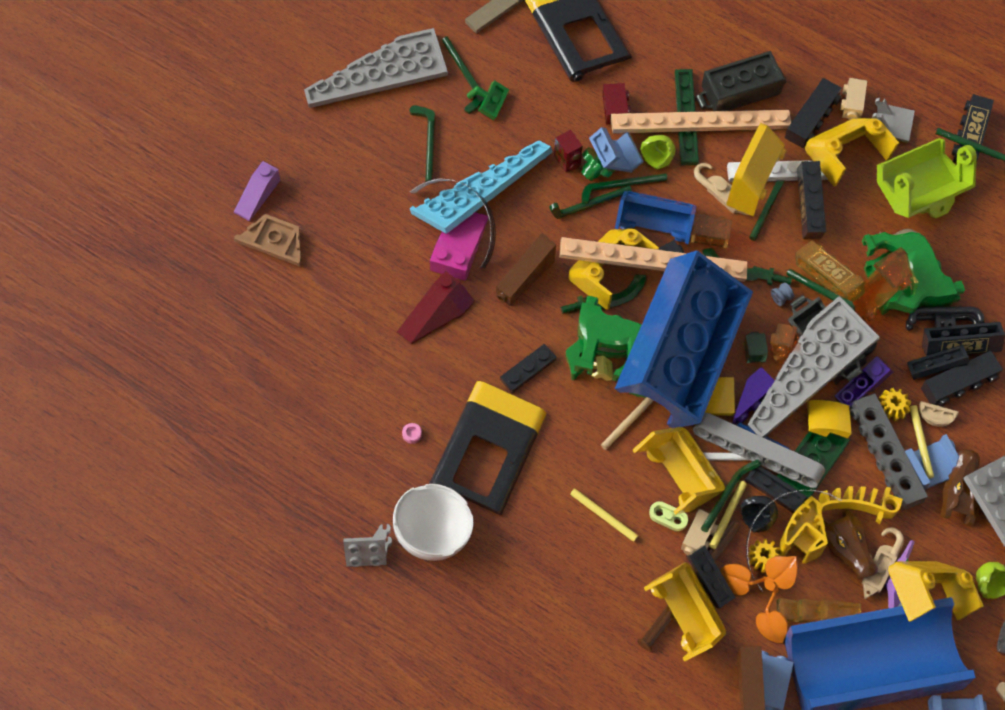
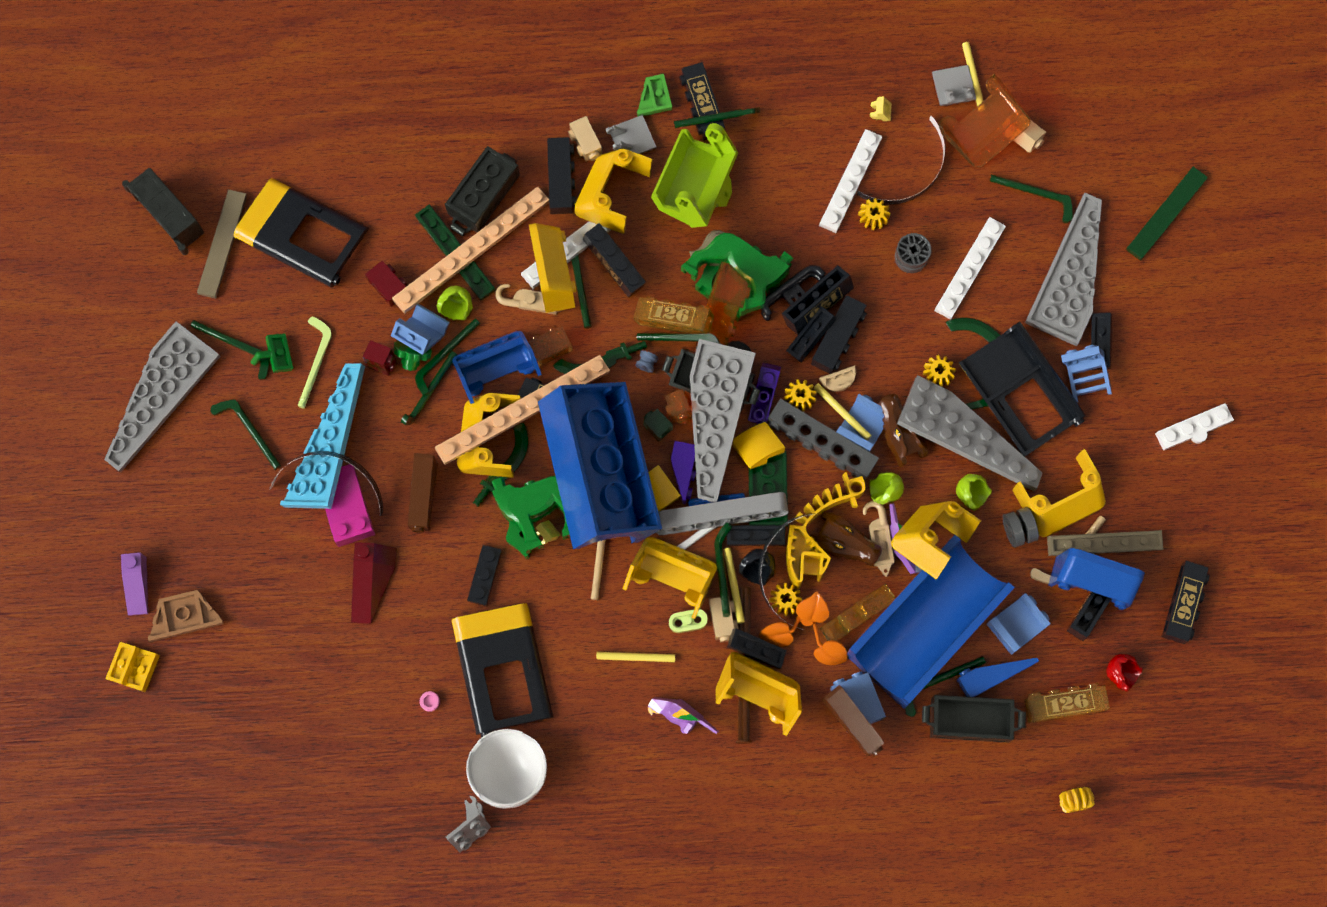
camera: 35 degrees left, 10 degrees up
none -> yellow slope [105,642,160,692]
none -> yellowish green piece [298,316,332,409]
none -> bright green wing [637,74,672,116]
none -> medium lavender animal [648,697,719,734]
none -> lime hair [869,472,904,505]

